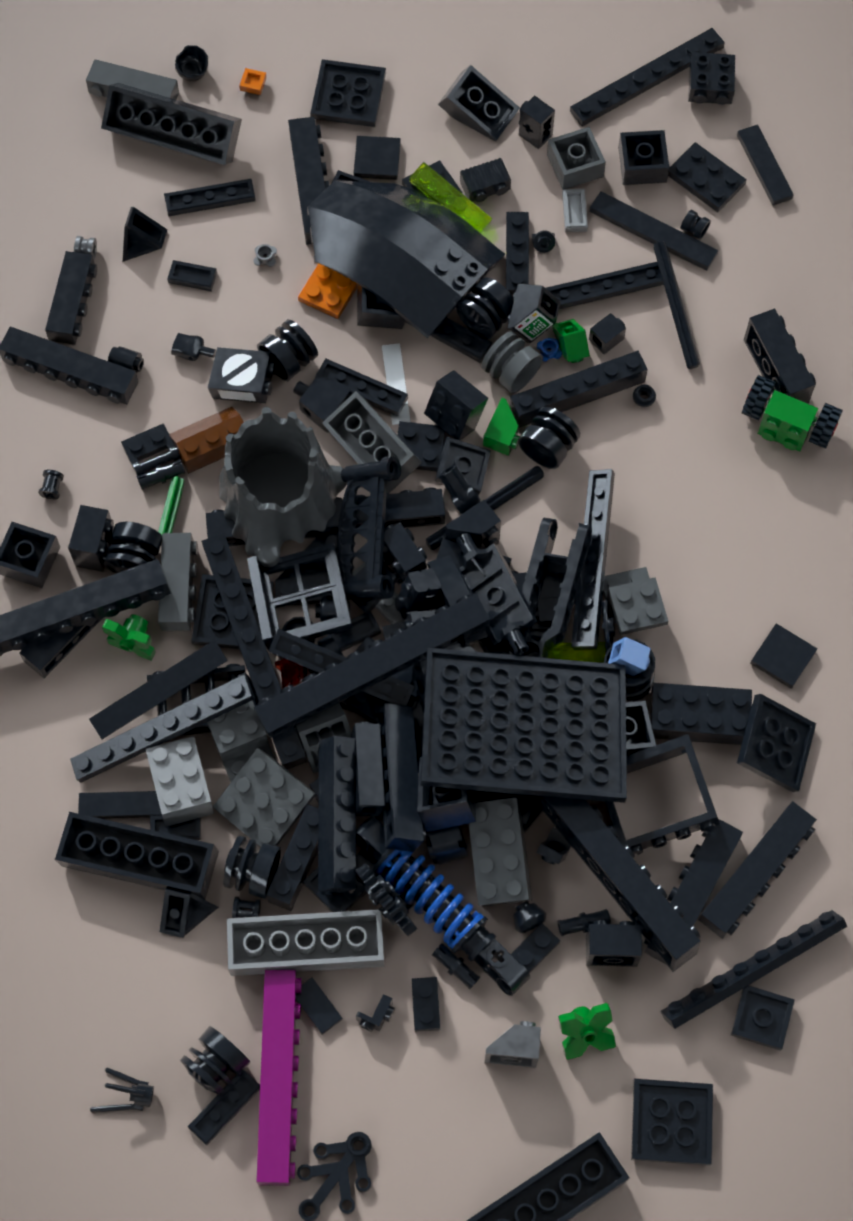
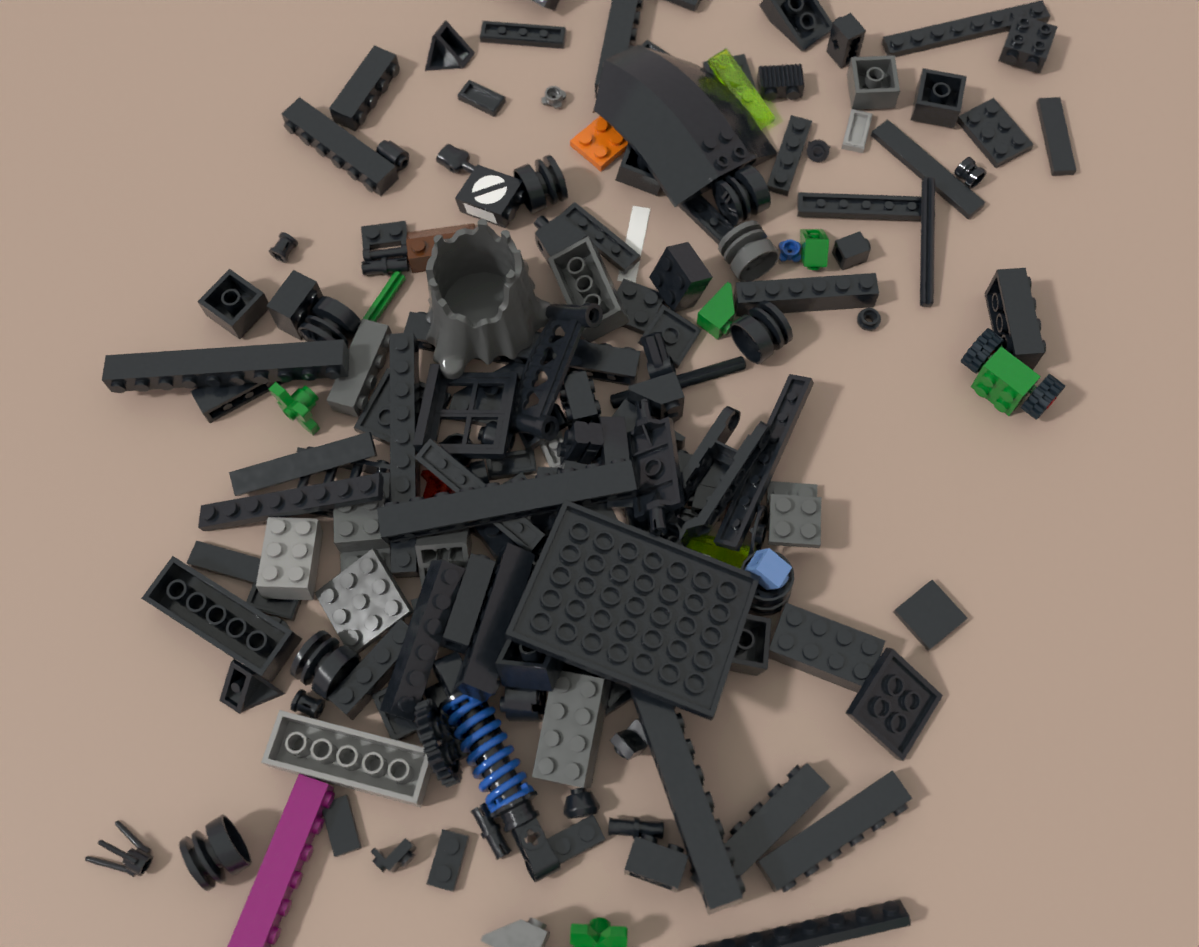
camera: 20 degrees right, 0 degrees up
flat silver wheel [74,236,97,259] -> none
black tile [187,1070,260,1146] -> none
black tile [353,136,401,180] -> none
black slope [508,284,561,343] -> none
black window [605,734,720,855] -> none

